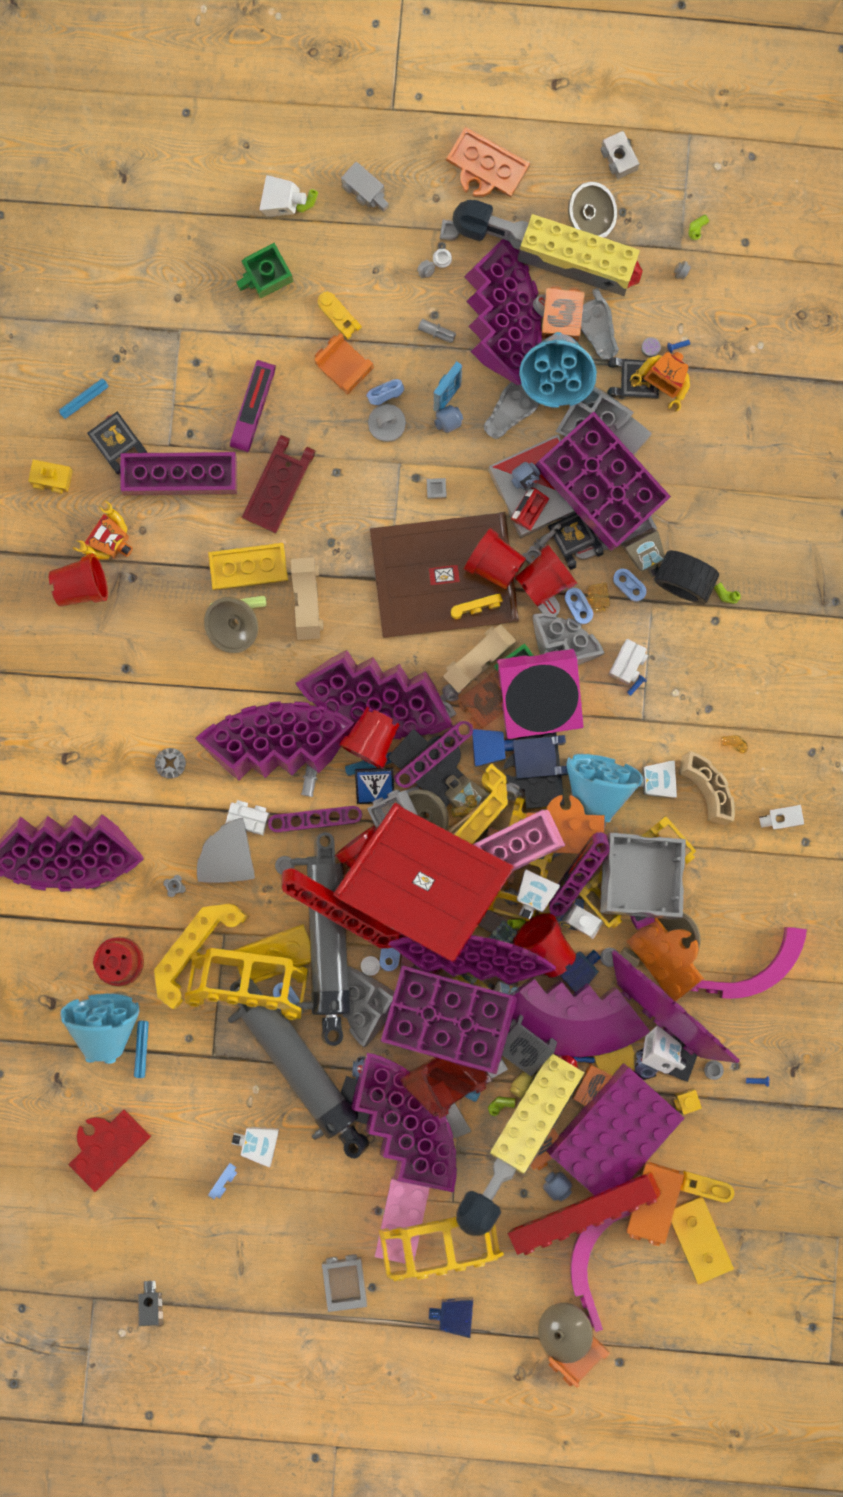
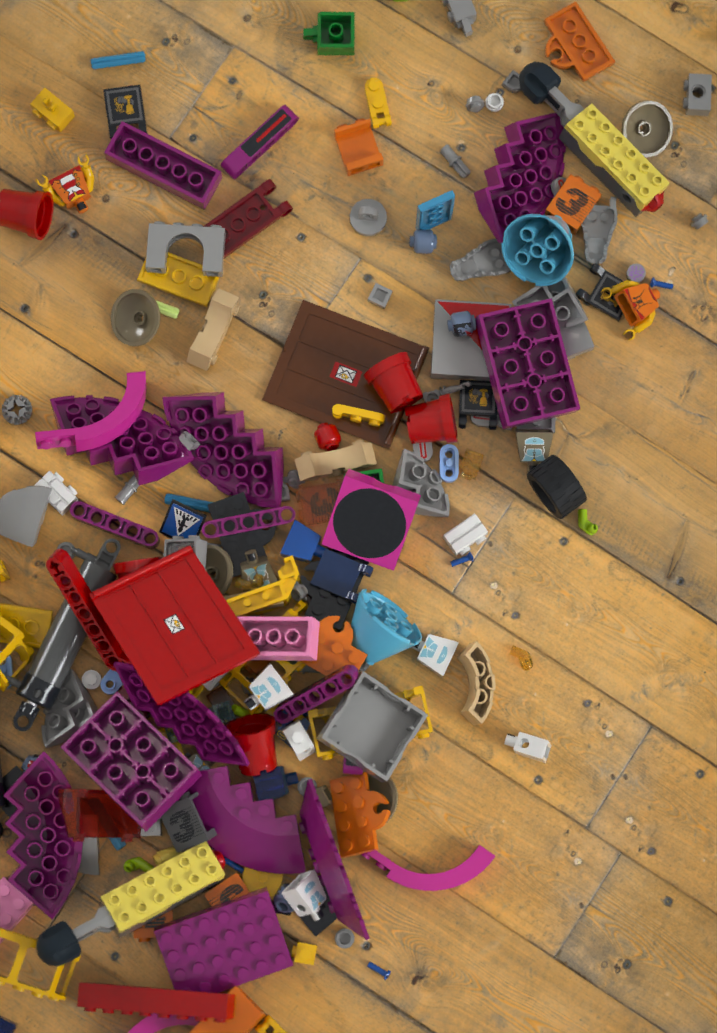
camera: 25 degrees right, 5 degrees down
red piece [339,707,400,769] -> none
light blue plate [367,379,404,405] -> none
red slope [511,487,550,531] -> none
sand blue head [543,1172,572,1202] -> none
light blue plate [613,569,646,602] -> none
none -> dark pink arch [35,371,147,452]
none -> light grey arch [145,221,226,277]
none -> light grey tile [179,431,200,451]
none -> red head [314,422,341,452]

